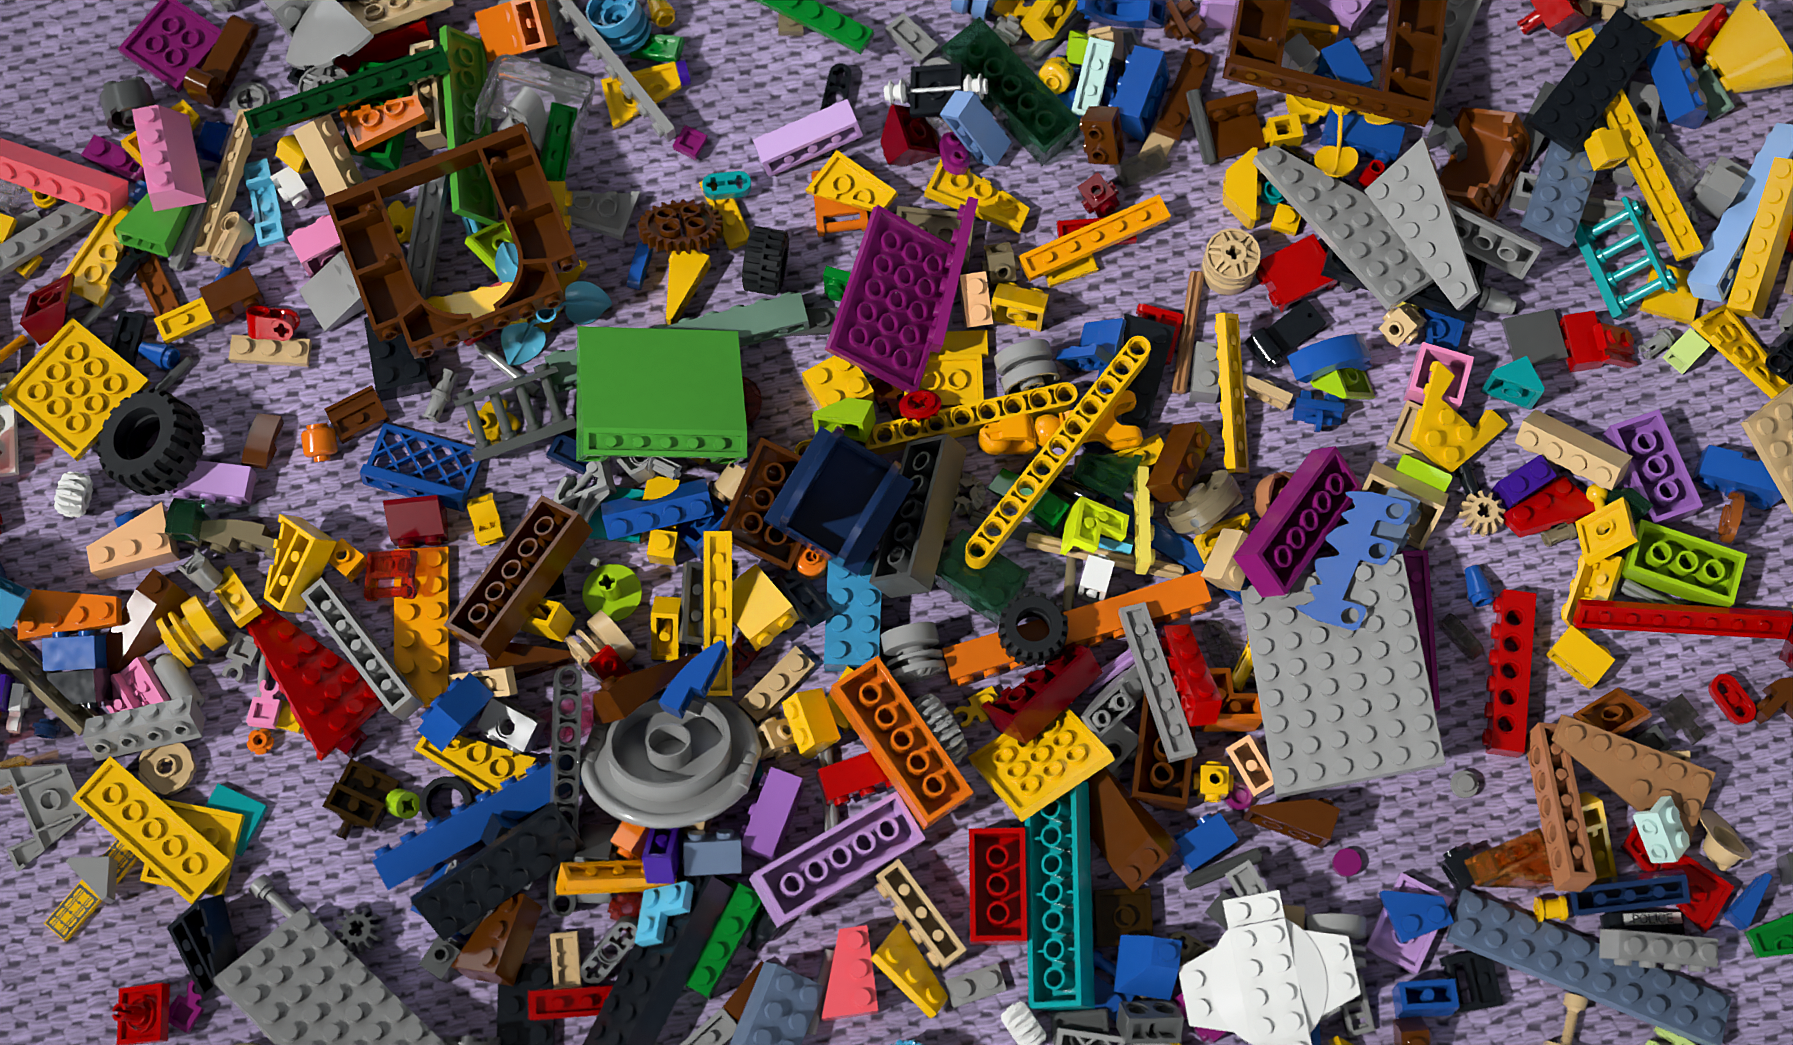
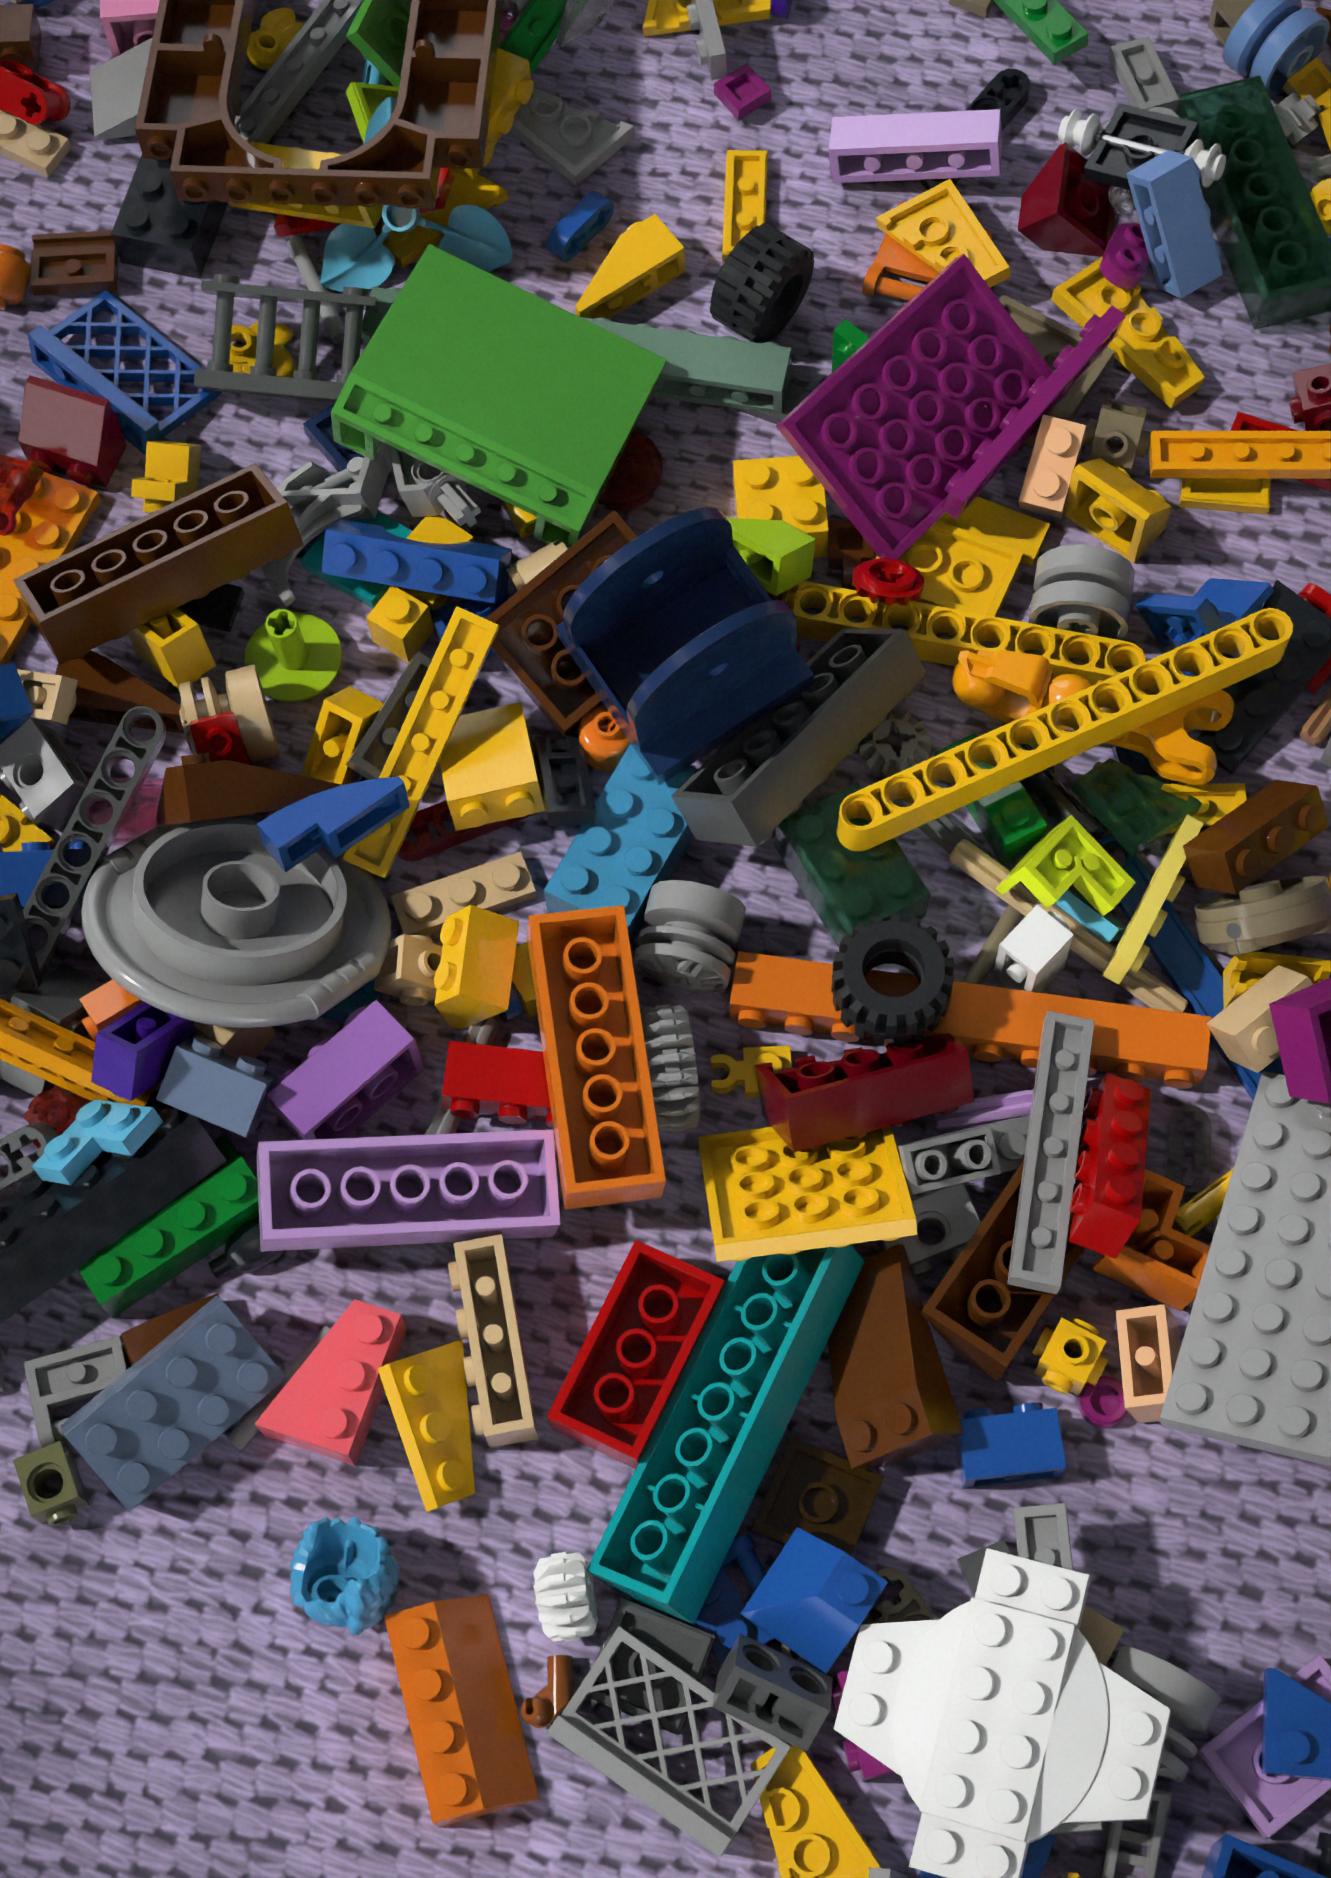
camera: 30 degrees right, 5 degrees down
light grey pin [422,368,459,423] -> none
reddish brown gear [638,199,723,255] -> none
teal beam [702,171,752,200] -> none
light grey plate [944,963,1007,1009] -> none
dark grey axle [1183,848,1263,890] -> none
reddish brown slope [1242,798,1341,849] -> none
magenta tile [1332,848,1361,877] -> none

